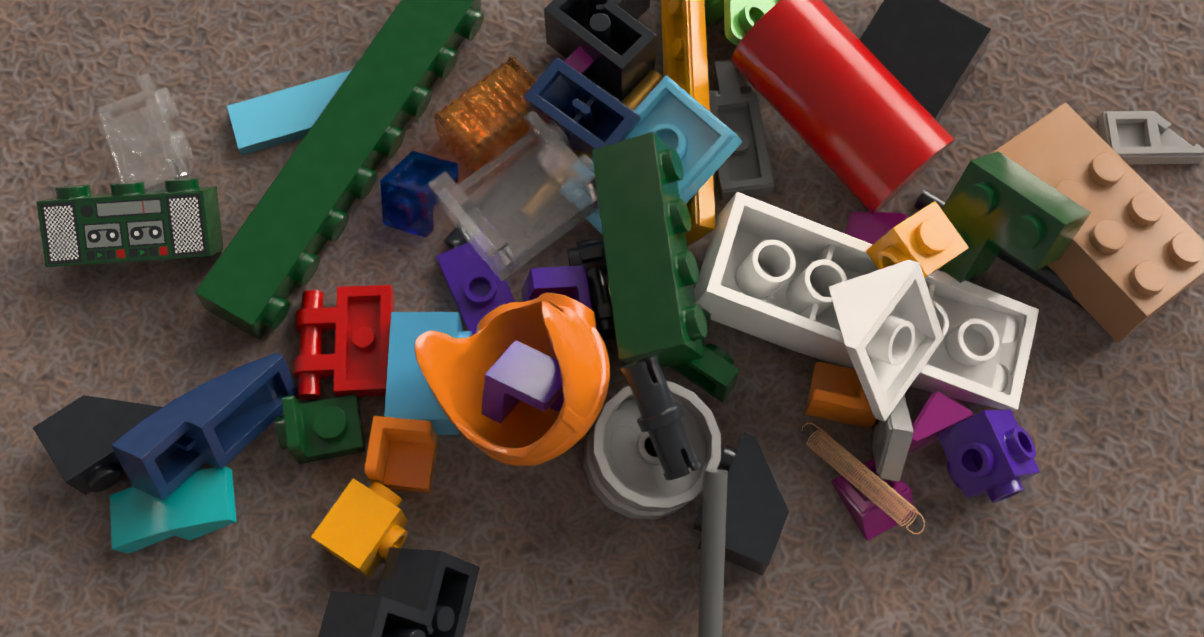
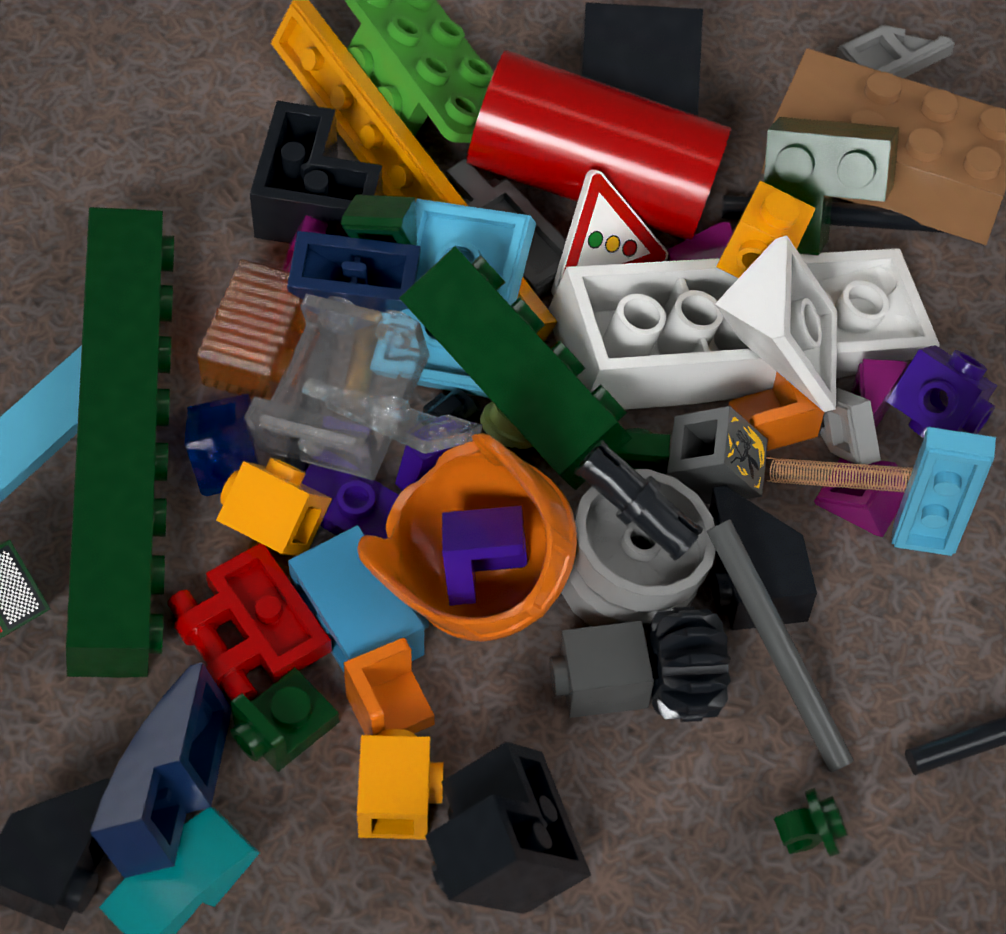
camera: 35 degrees left, 10 degrees down
none -> light orange brick [216,457,332,556]
none -> clear piece [302,377,482,454]
none -> dark green slope [341,195,417,245]
none -> dark grey brick [549,621,654,718]
none -> piece [551,169,668,296]
none -> black gear [647,607,731,722]
none -> dark grey brick [668,406,768,504]
none -> medium azure tile [891,427,996,556]

